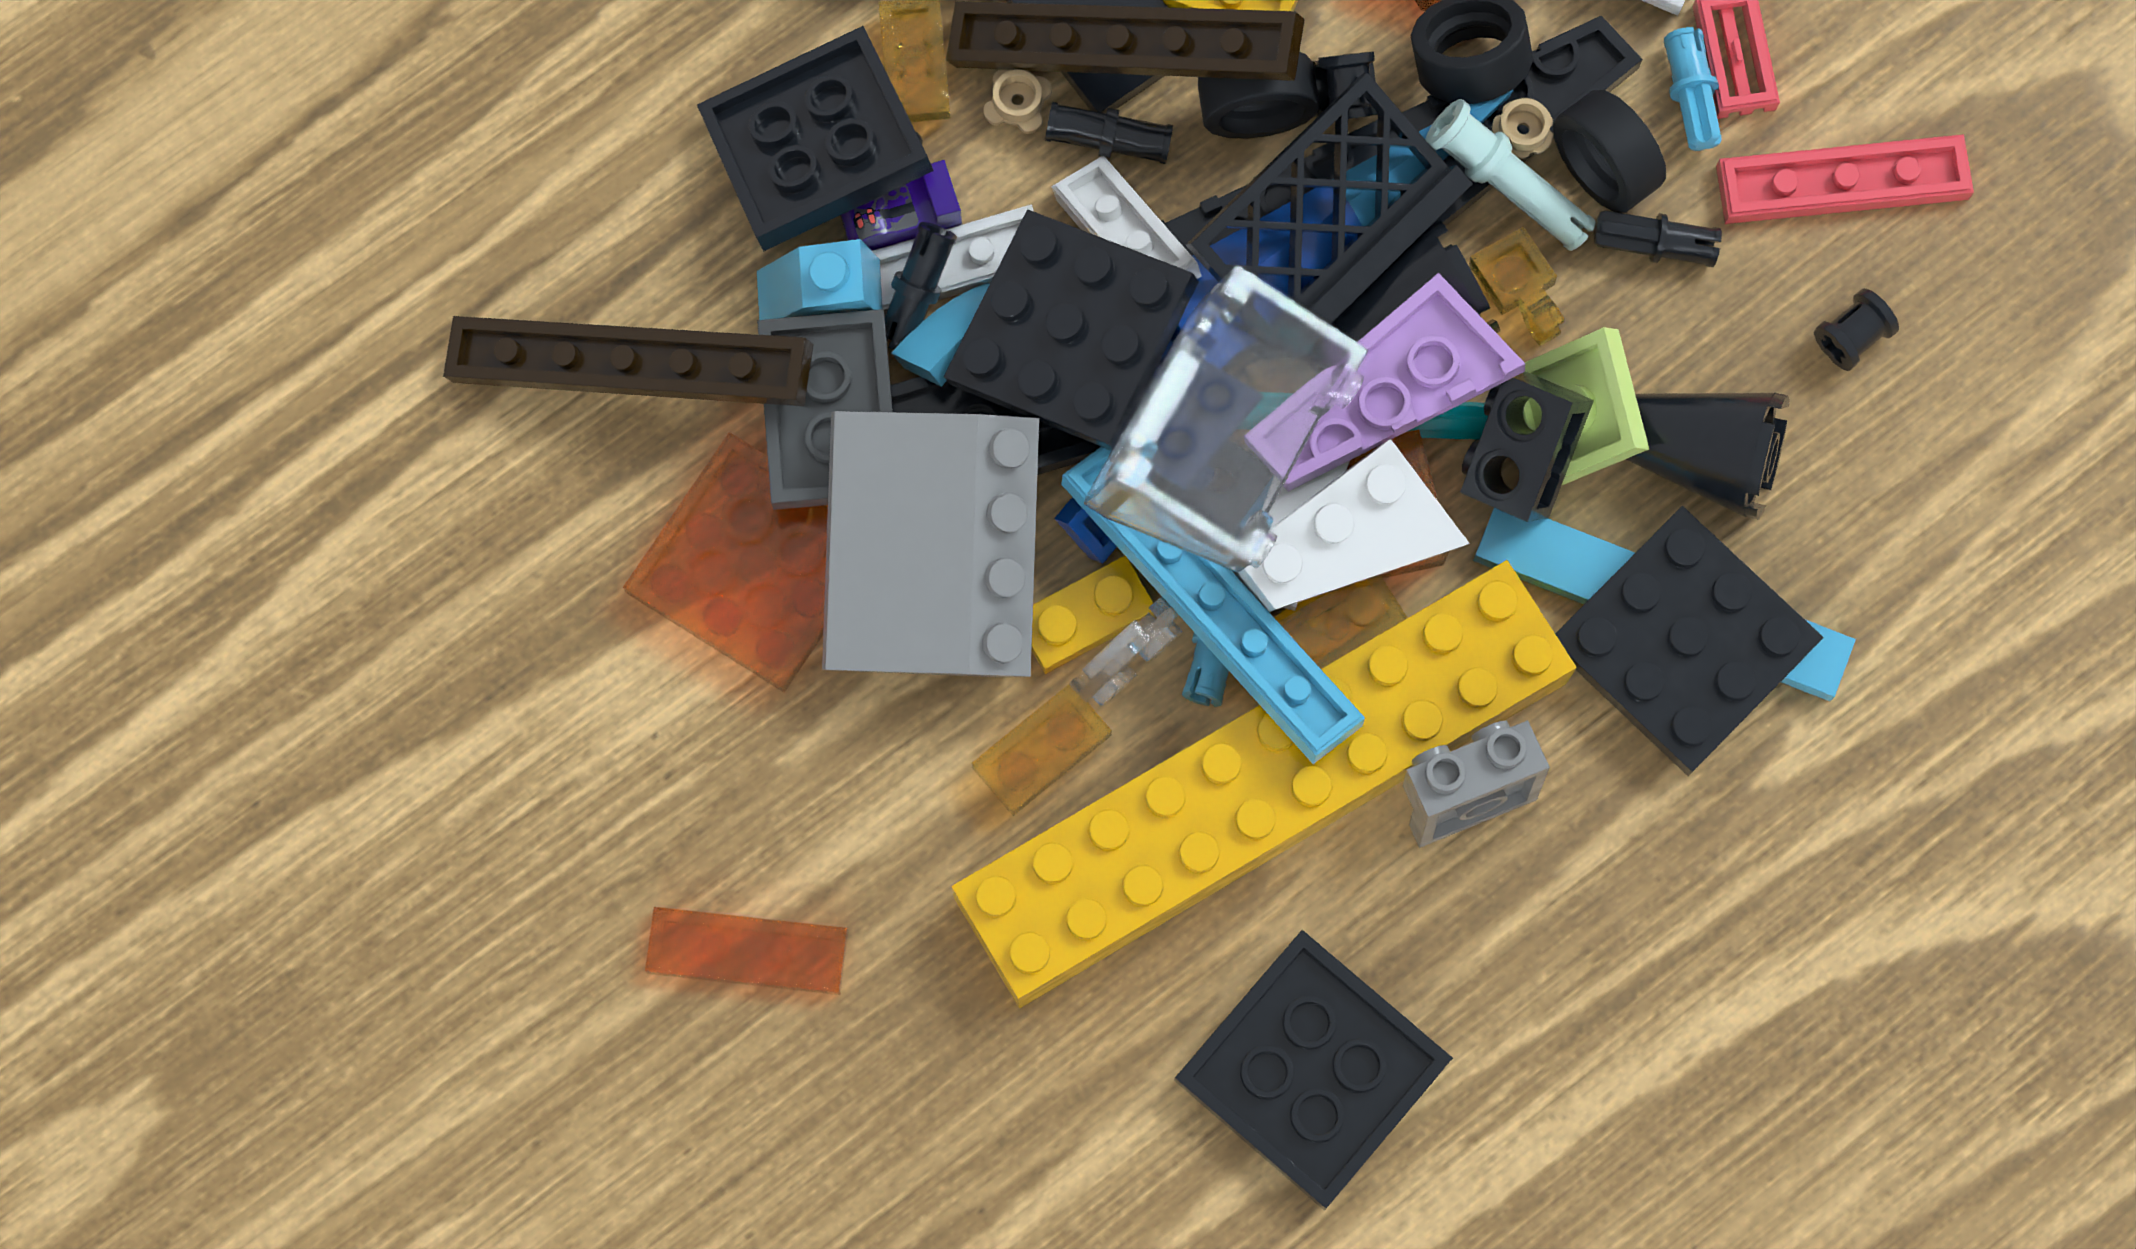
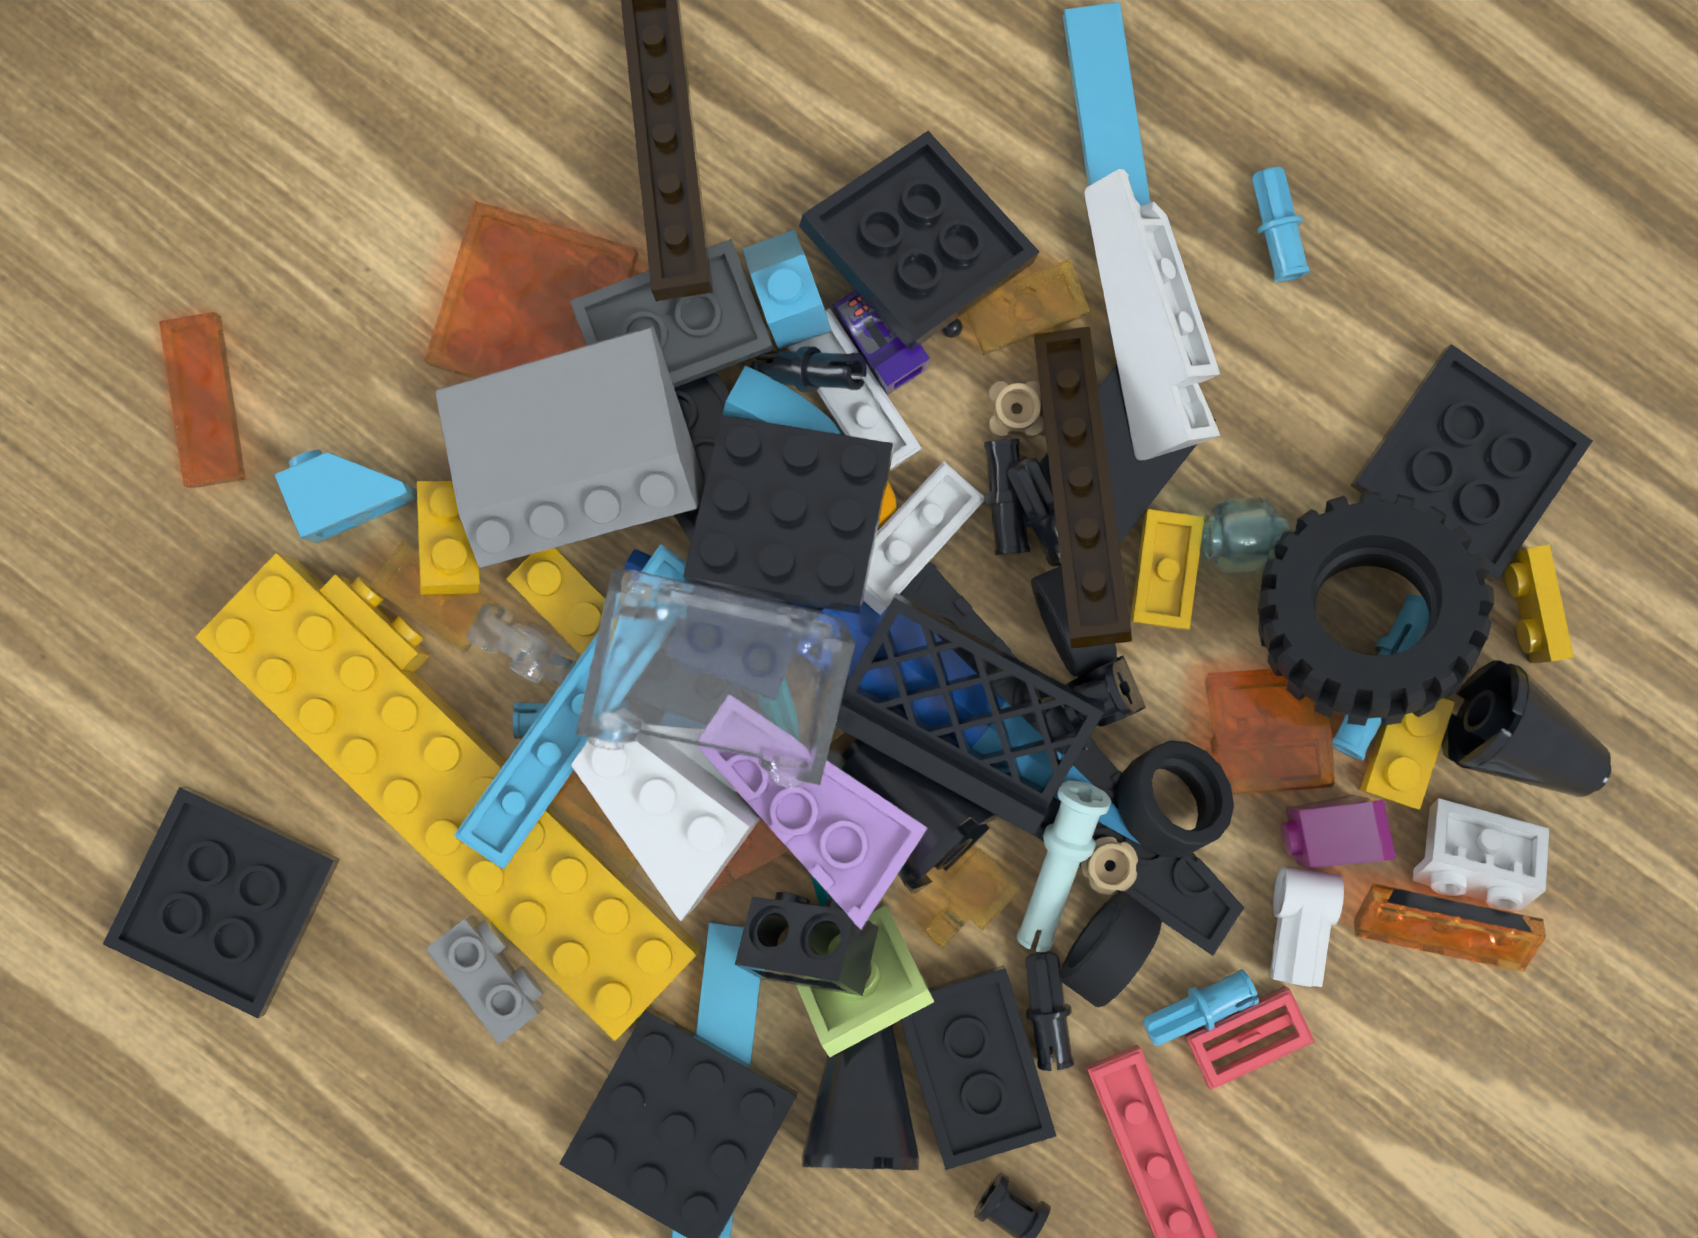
camera: 75 degrees right, 10 degrees up
none -> medium azure slope [274,450,417,543]
none -> yellow plate [319,574,431,672]
none -> yellow plate [416,481,480,595]
none -> black plate [901,965,1056,1170]
none -> black axle [1007,457,1061,567]

